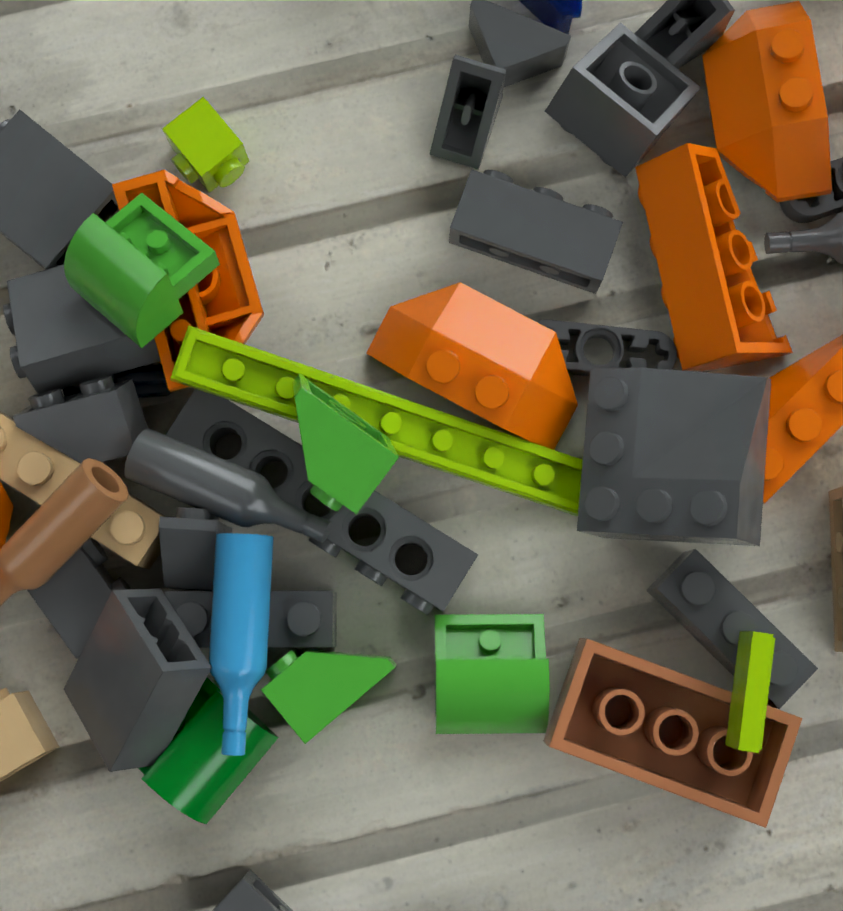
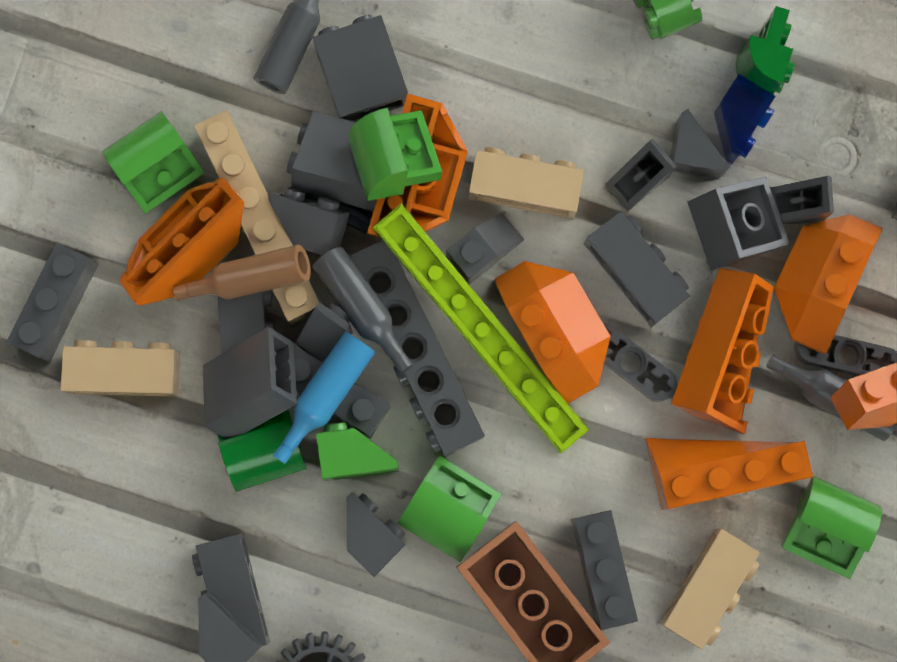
camera: 25 degrees right, 0 degrees up
lime brick [162,96,250,193] -> none
bright green slope [293,373,399,515] -> none
dark grey slope [577,367,771,546] -> none
lime tile [725,631,775,753] -> none
none -> dark grey slope [347,492,406,577]
none -> dark grey slope [446,212,524,284]
none -> tan brick [468,147,584,219]

